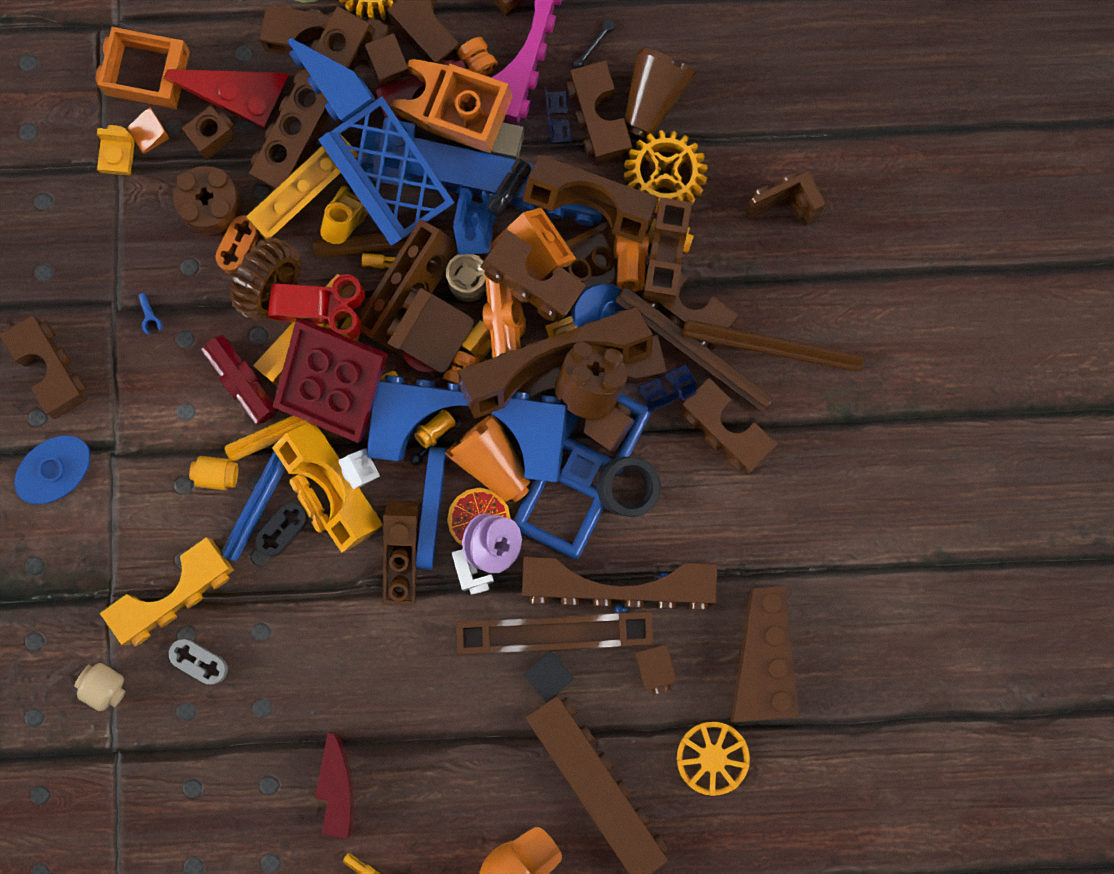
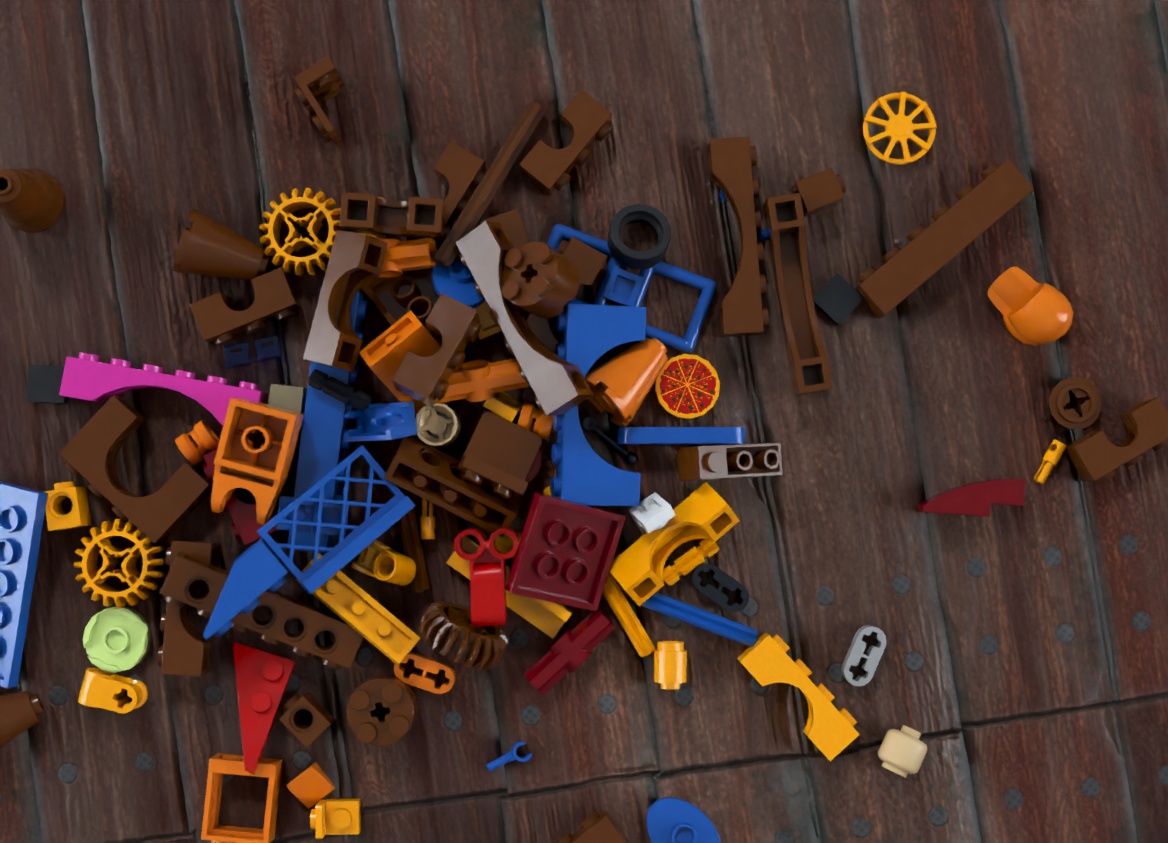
camera: 95 degrees left, 5 degrees up
reddish brown brick [365,33,408,86] -> none
light orange pin [414,410,456,448] -> none
white bracket [452,549,494,595] -> none
lavender piece [462,513,522,573] -> none
black hinge [572,19,615,69] -> none
clear blue piece [638,364,697,413] -> none
reddish brown axle [683,320,864,372] -> none
reddish brown wedge [730,586,799,722] -> none

